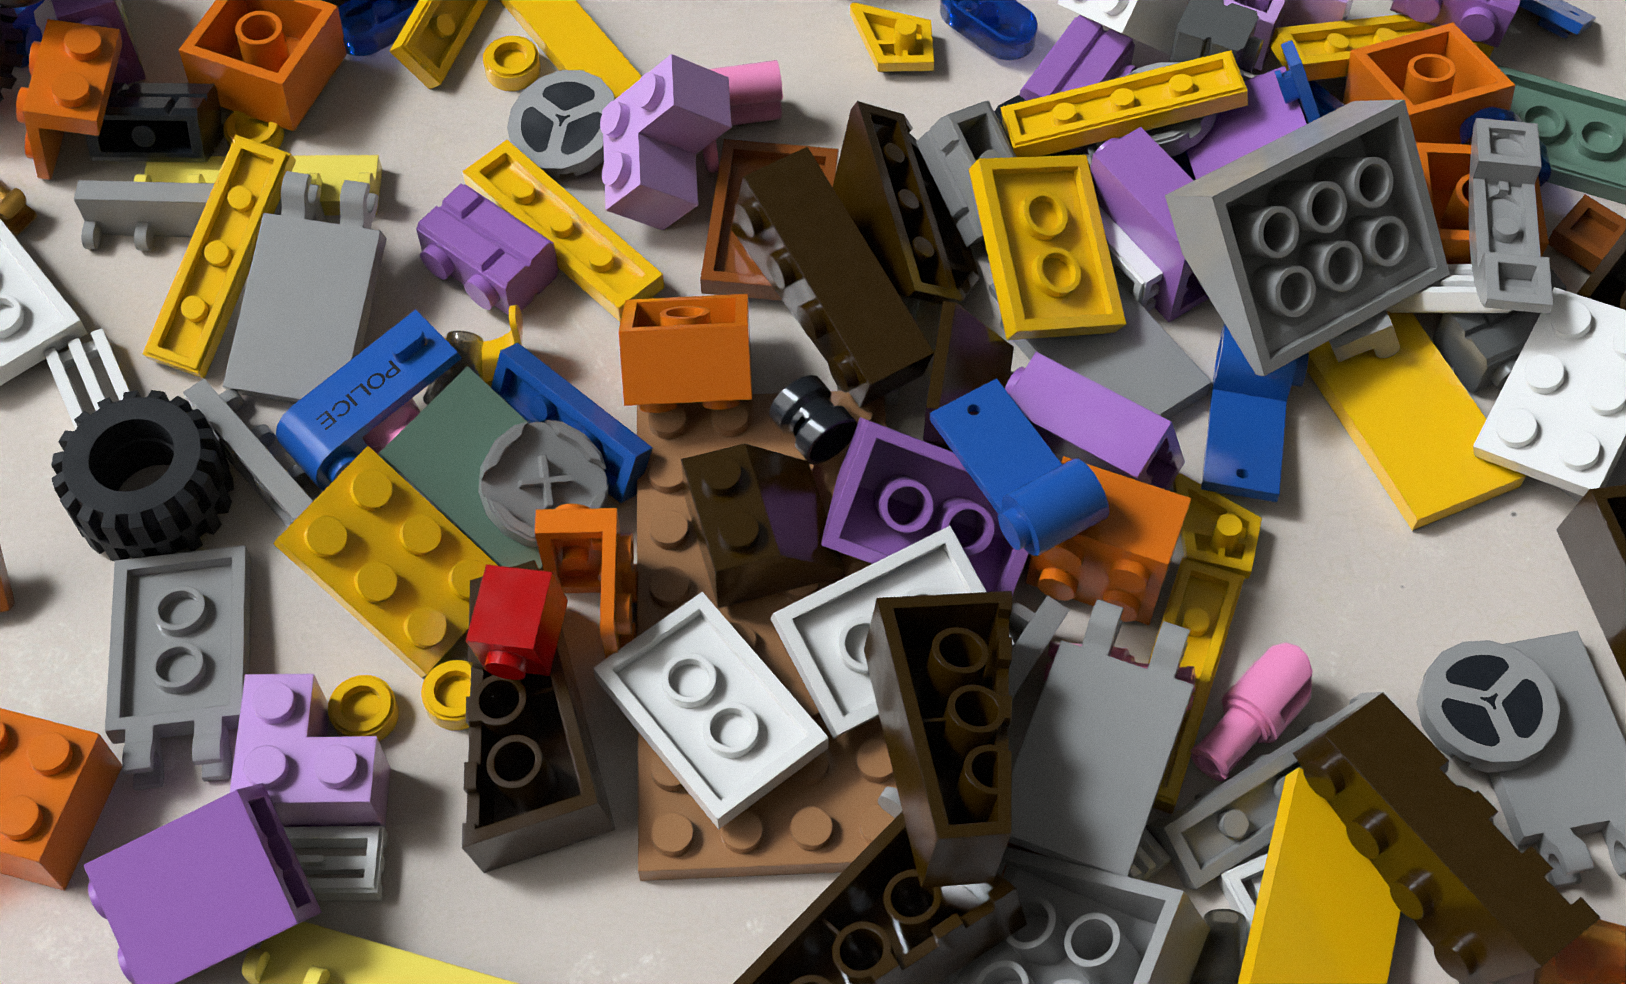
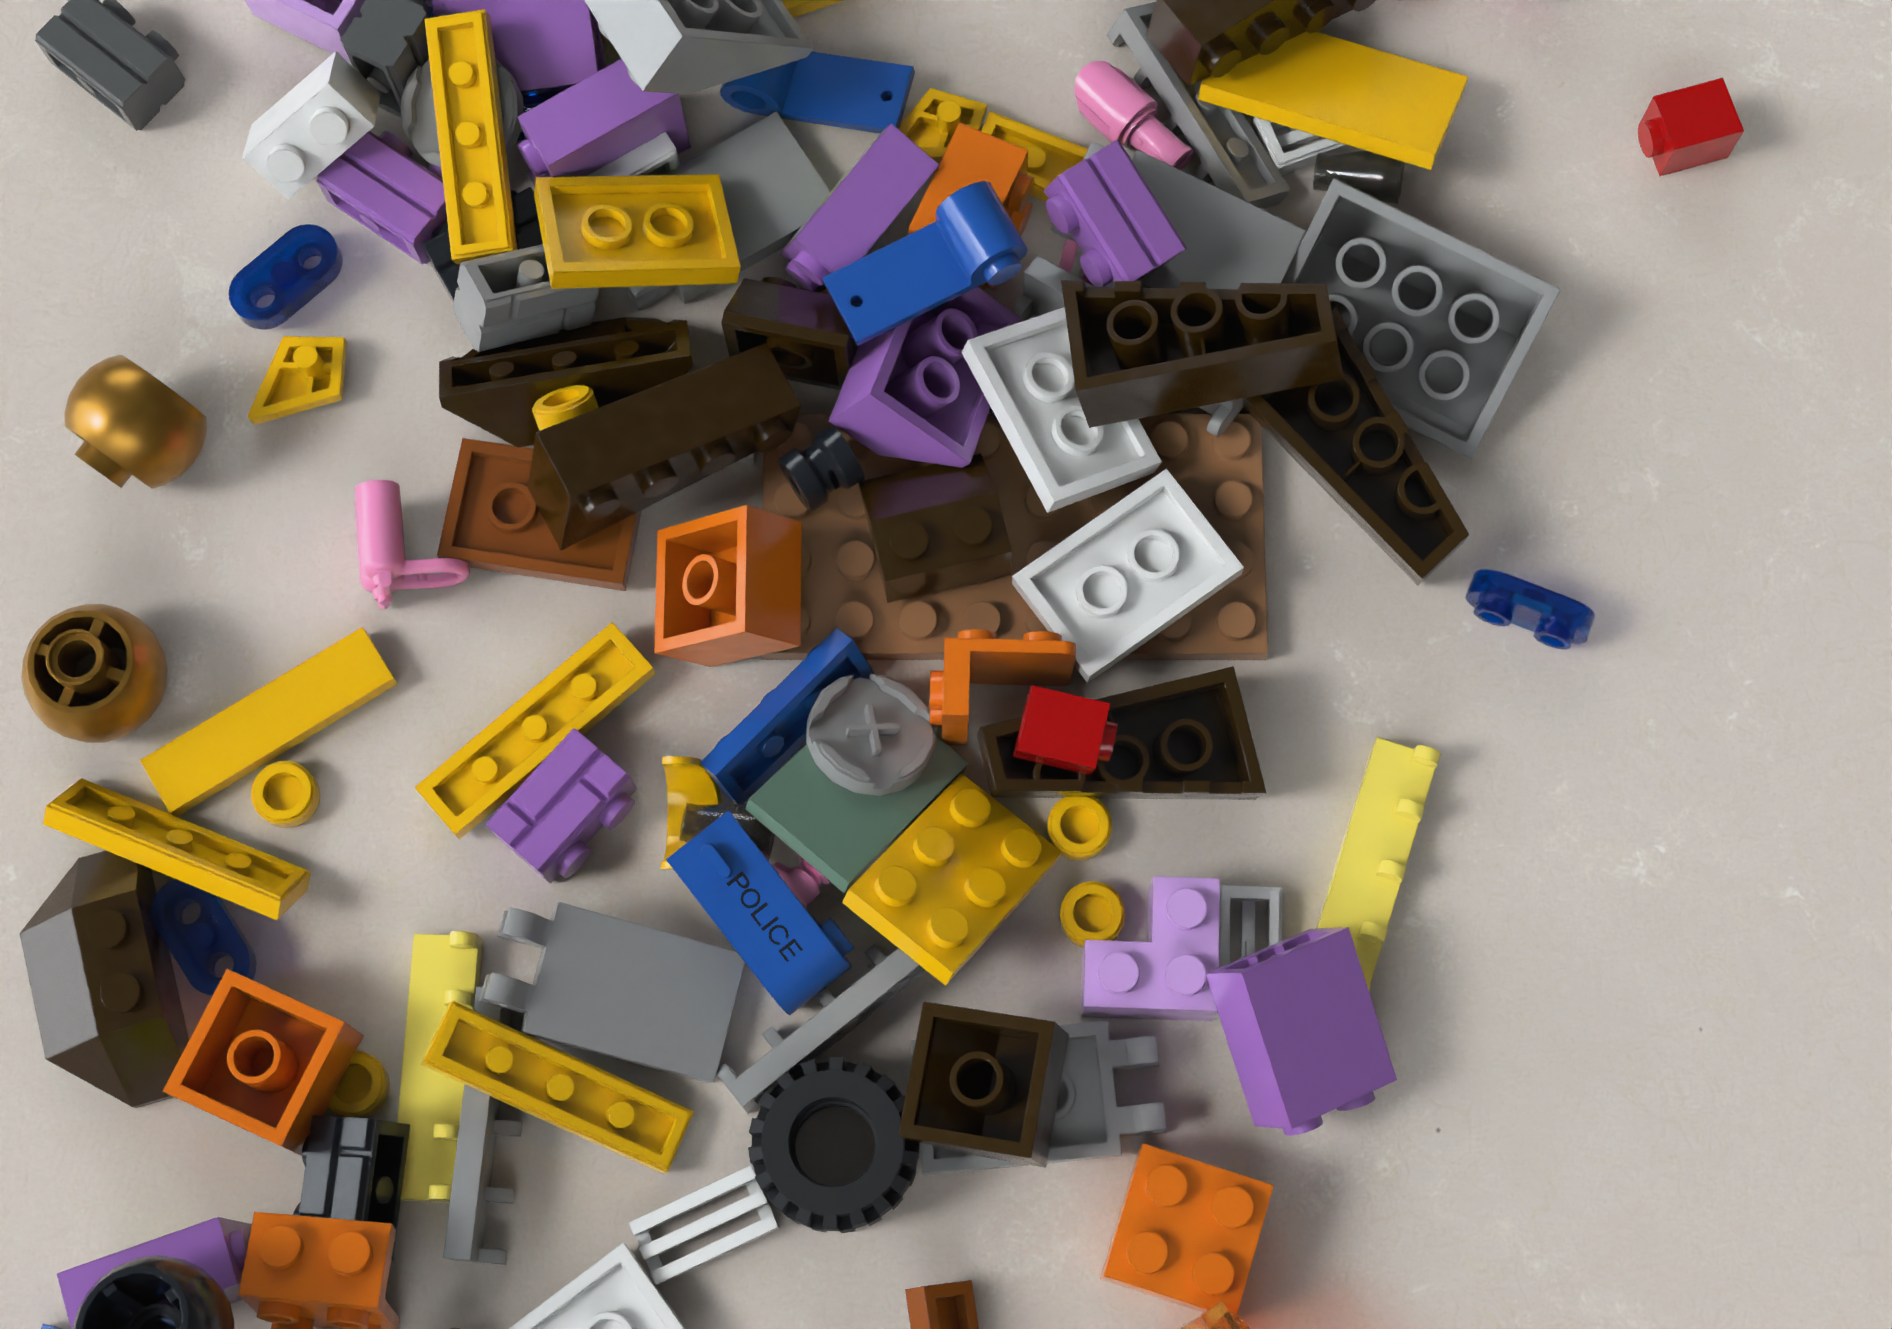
camera: 85 degrees left, 15 degrees up
light grey tile [507,70,616,179] -> none
lavender brick [600,54,732,230] -> none
none -> yellow tile [532,385,599,431]
none -> dark brown slope [898,1001,1069,1168]
none -> medium lavender brick [1044,139,1187,288]

